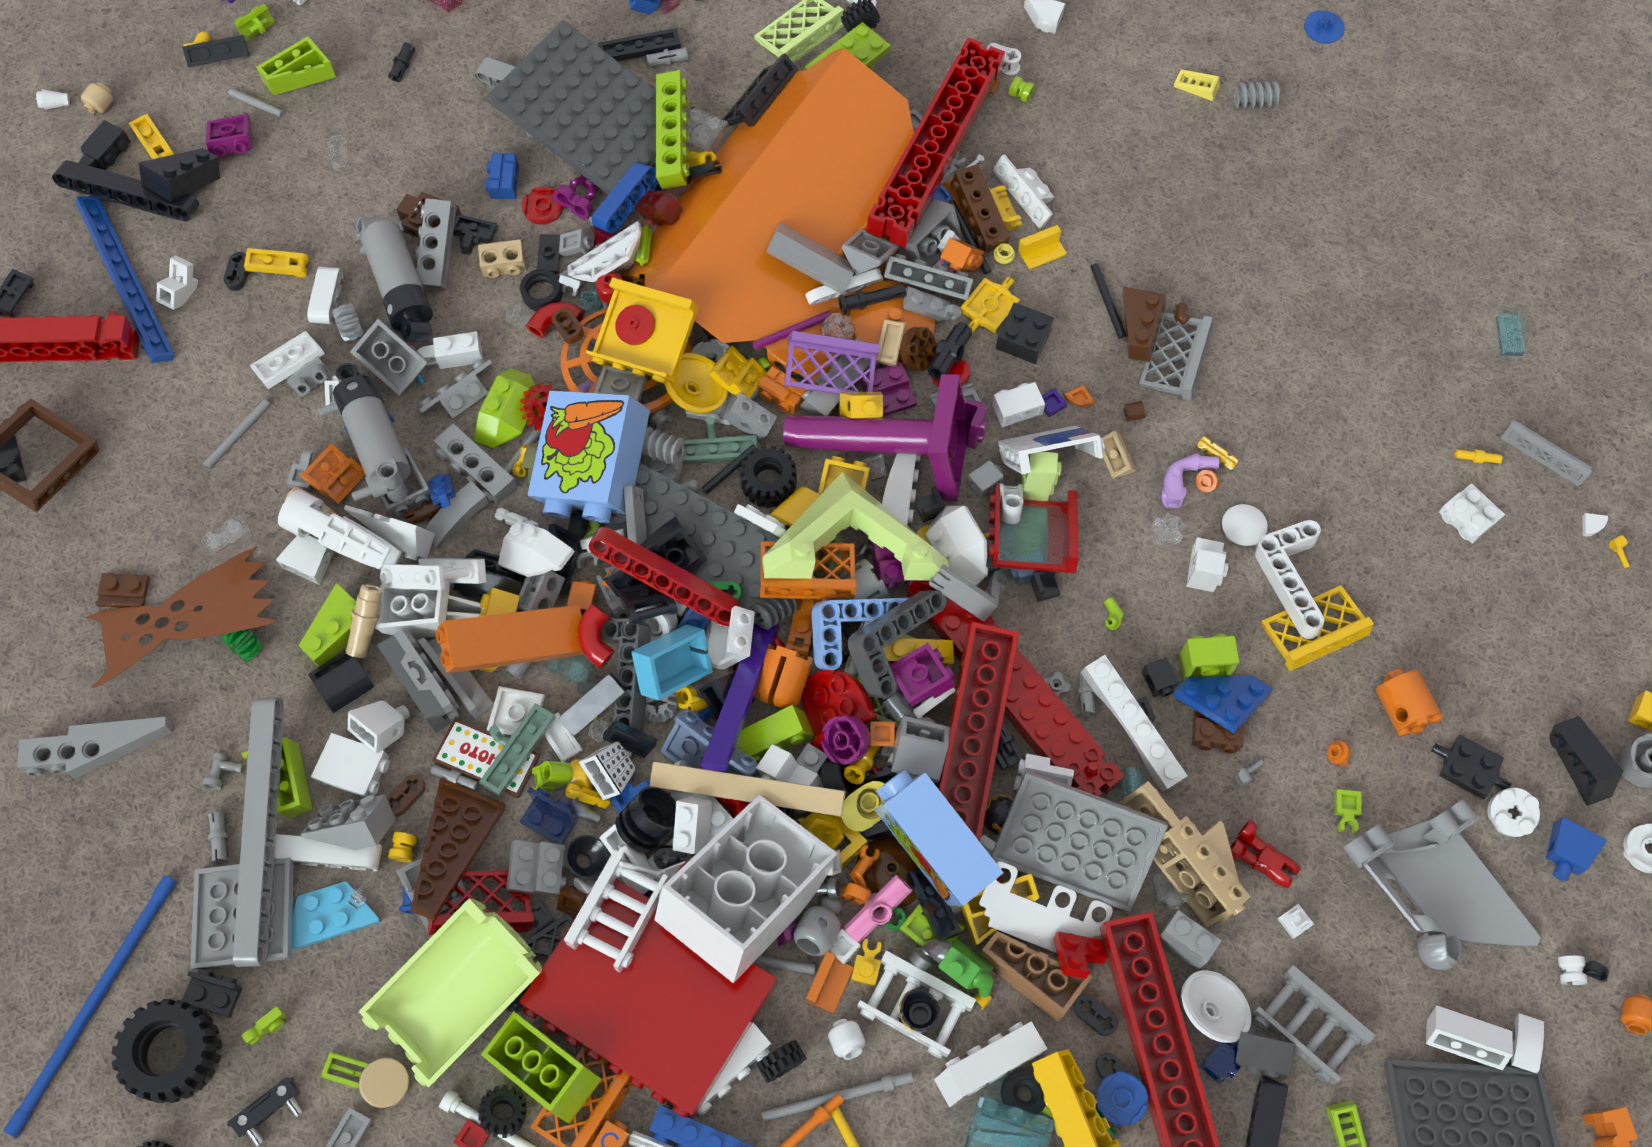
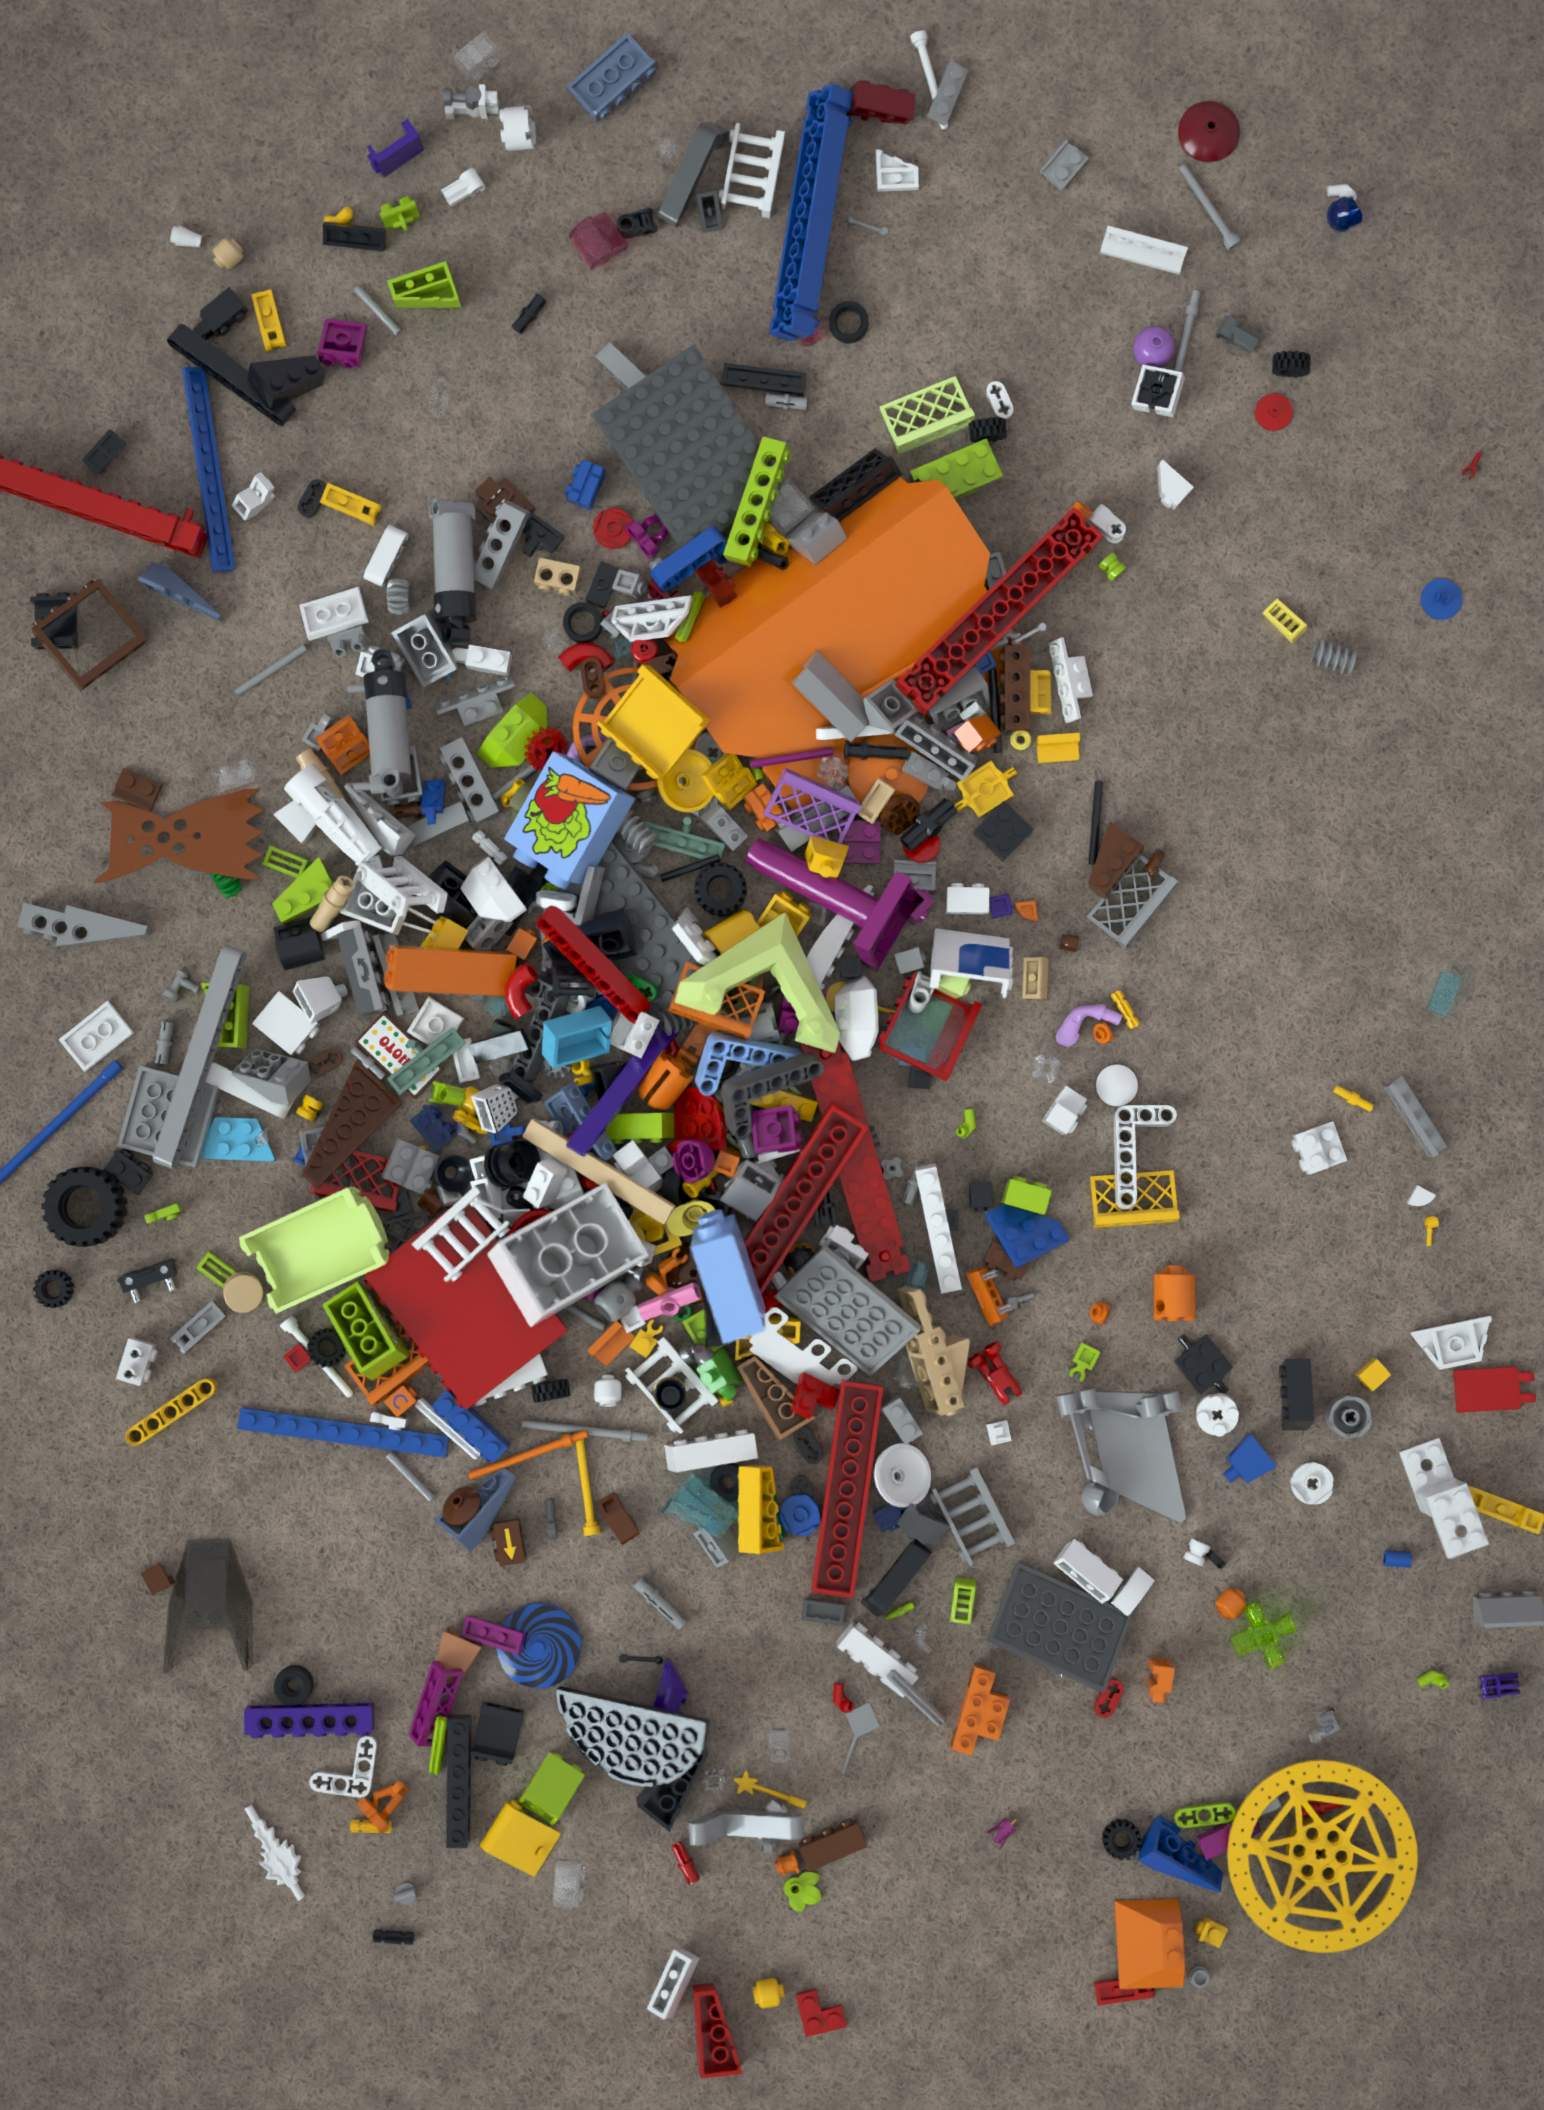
camera: 20 degrees right, 20 degrees up
red piece [615,305,655,345] -> none
light grey hinge [929,564,1008,622] -> none
none -> white tile [59,1000,134,1072]
none -> sand blue wedge [138,562,224,622]
none -> lime tile [262,845,309,878]
none -> white tile [321,920,361,941]
none -> light grey slope [784,513,847,565]
none -> orange piece [966,1266,1014,1327]

